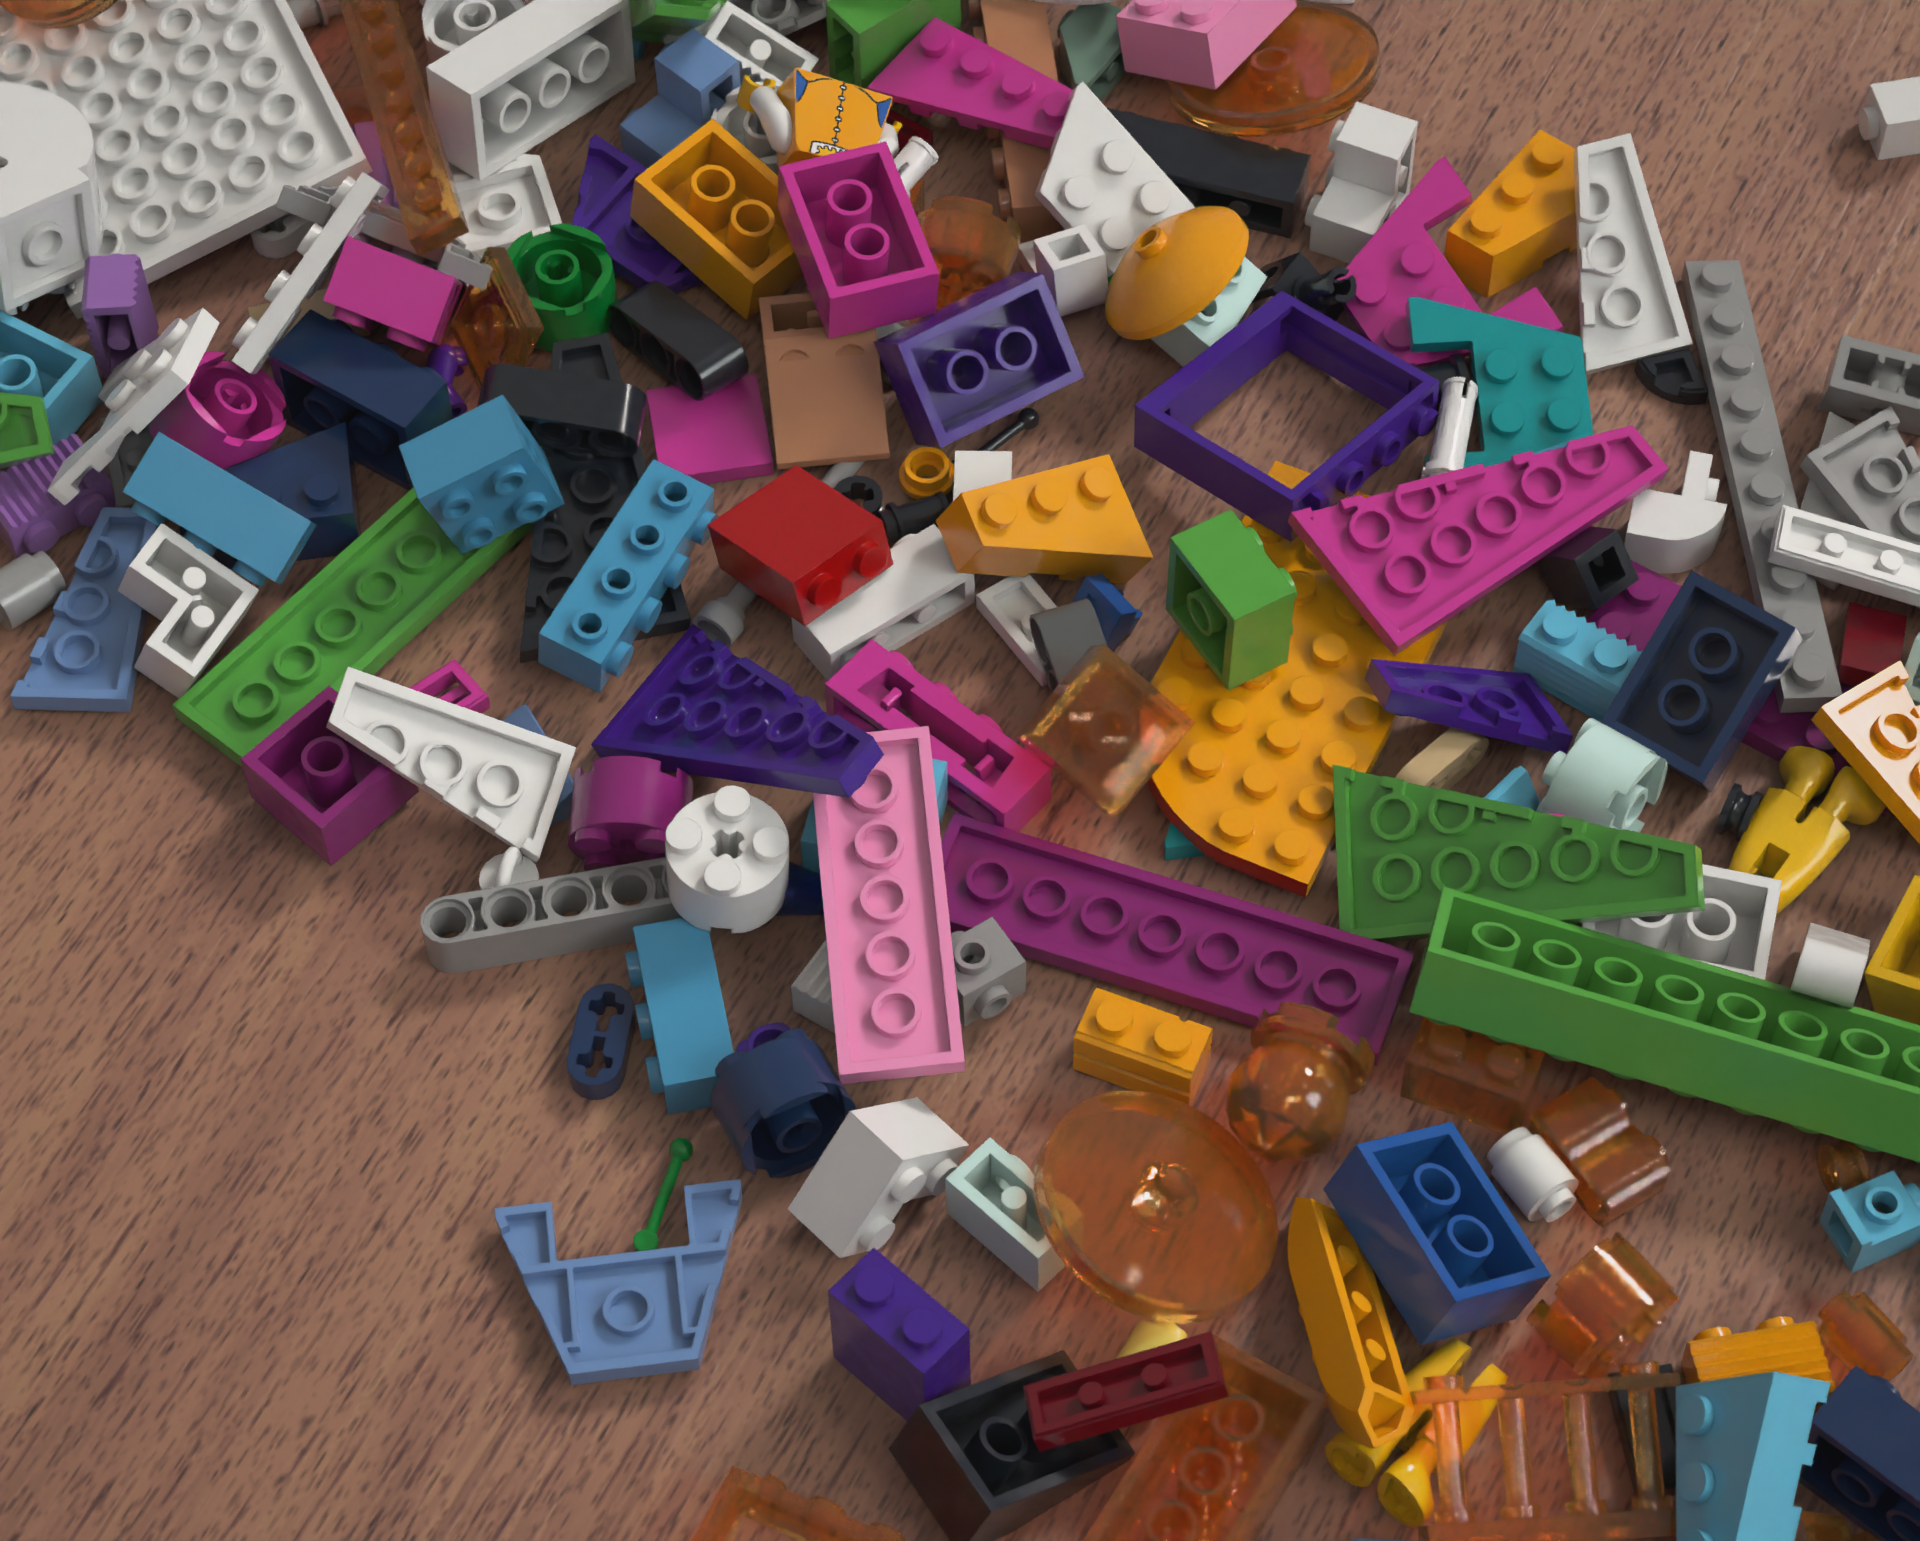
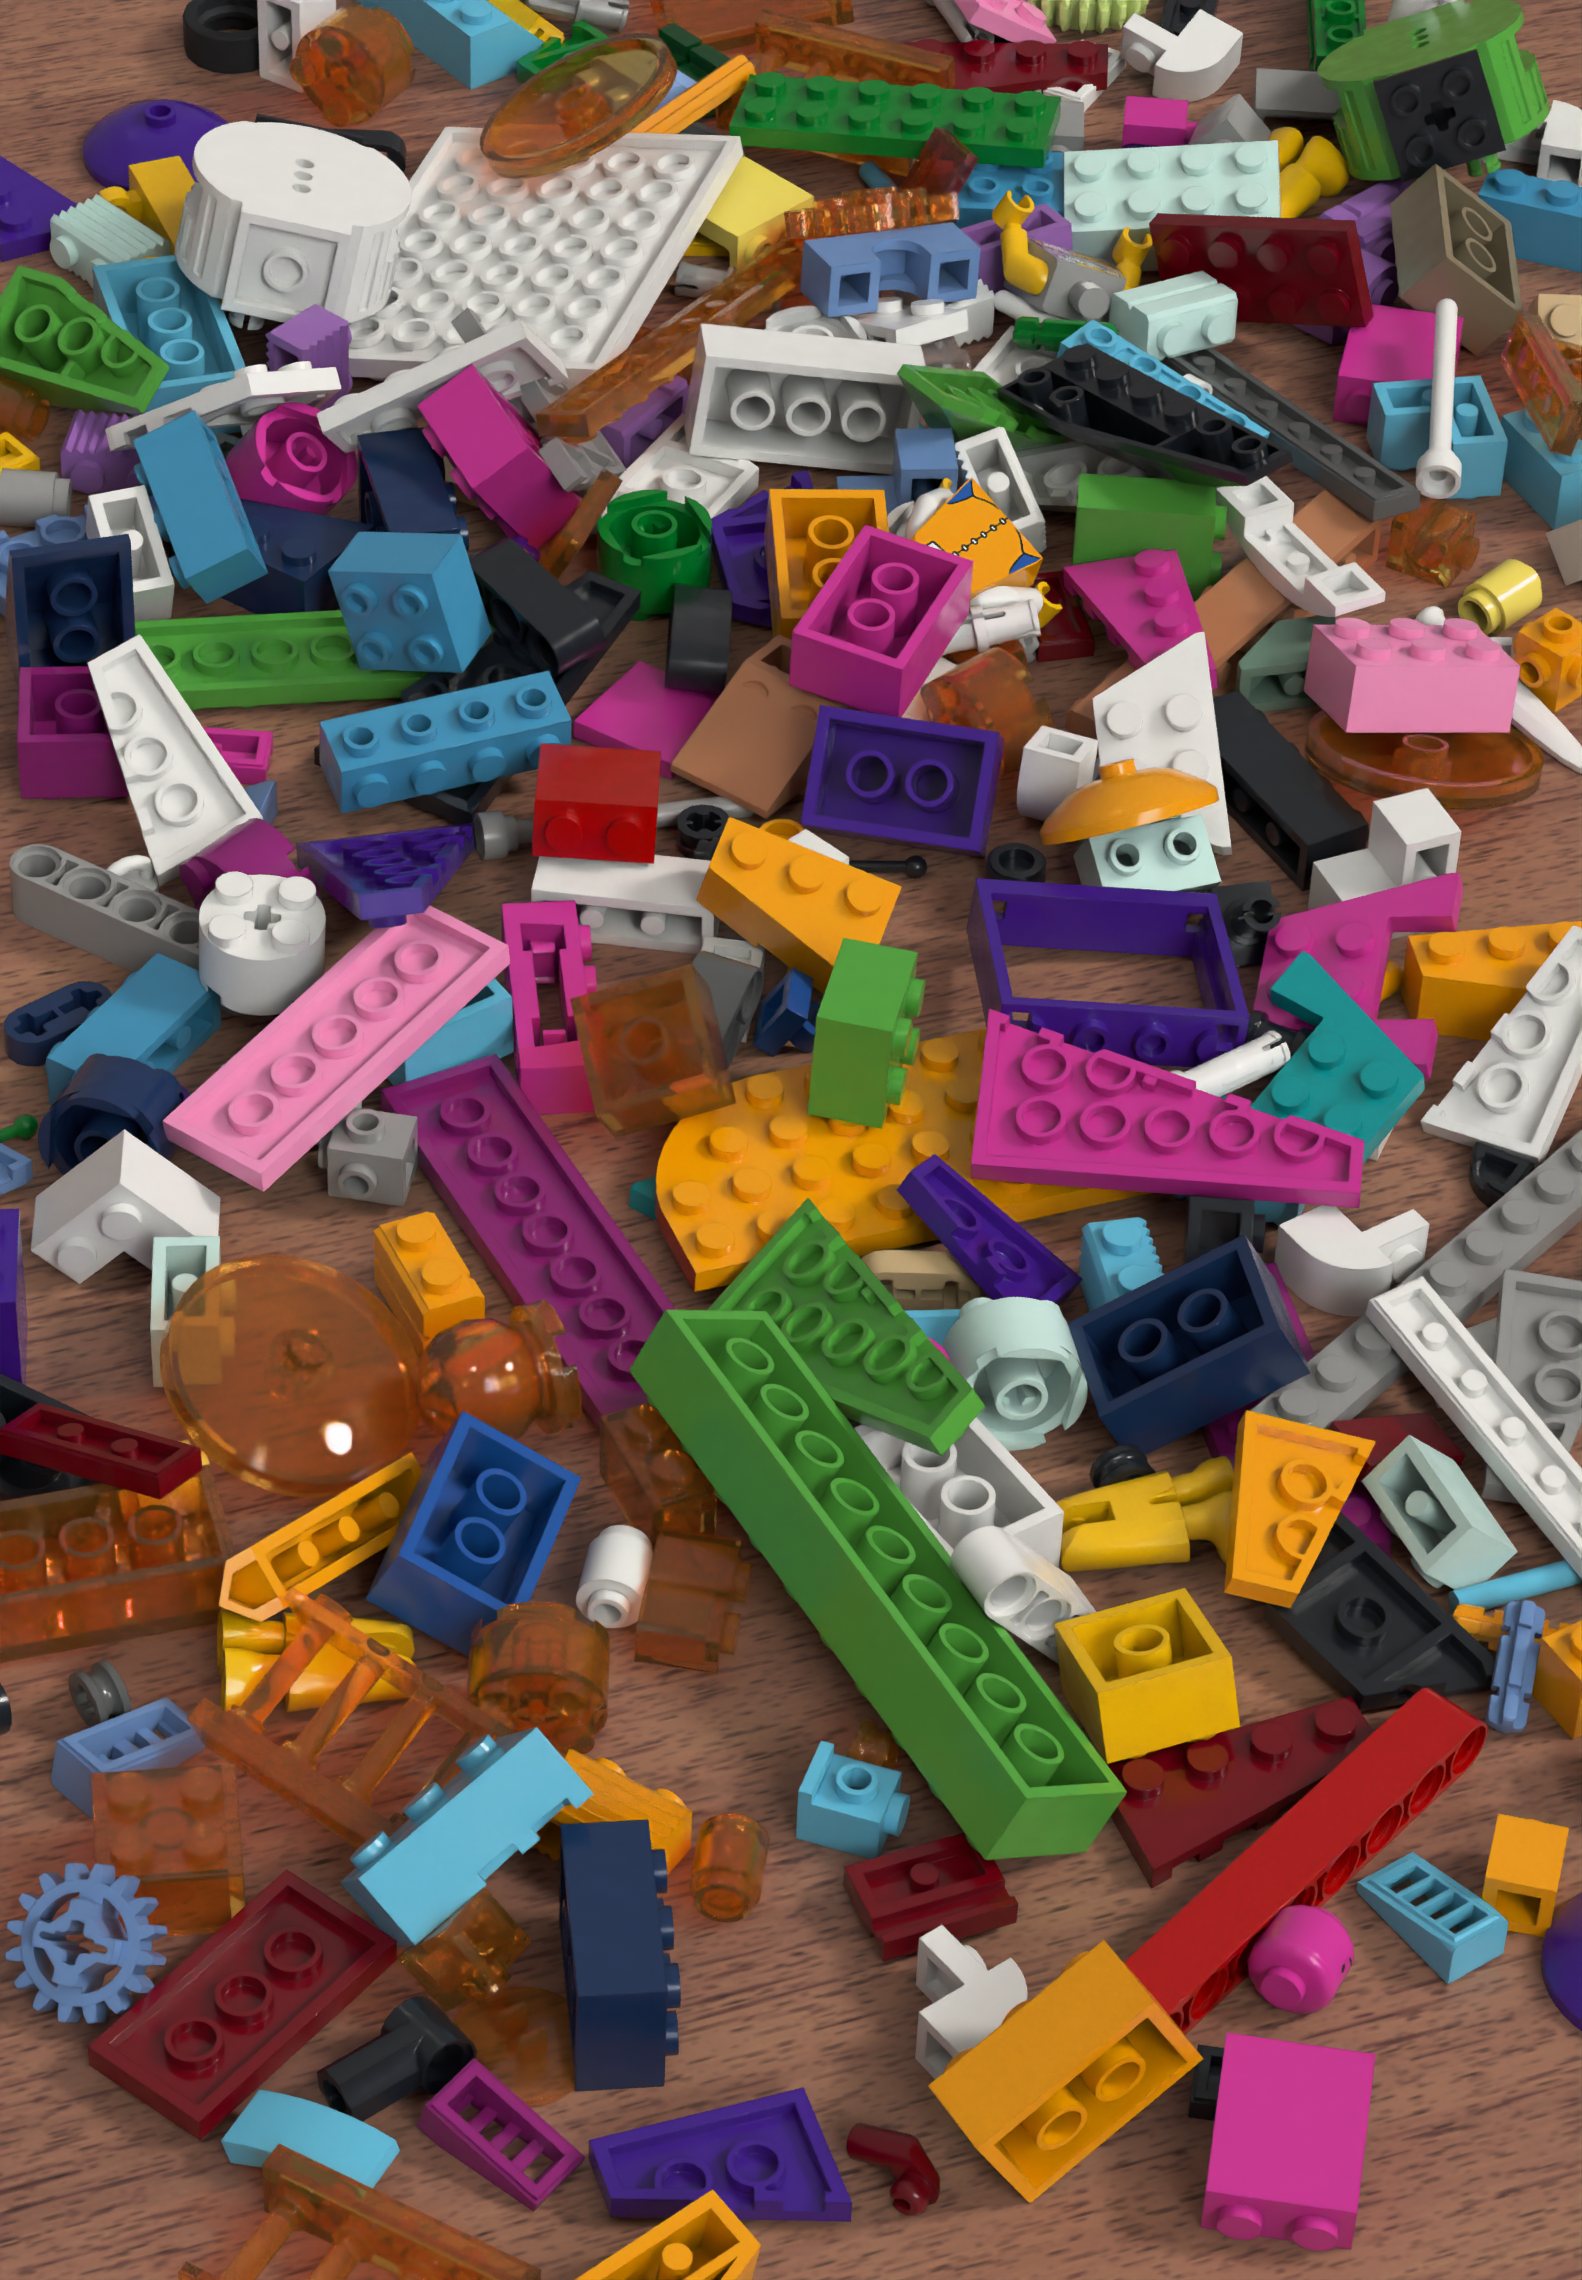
camera: 40 degrees right, 15 degrees down
none -> dark blue slope [5,534,135,691]
none -> black tile [985,843,1047,883]

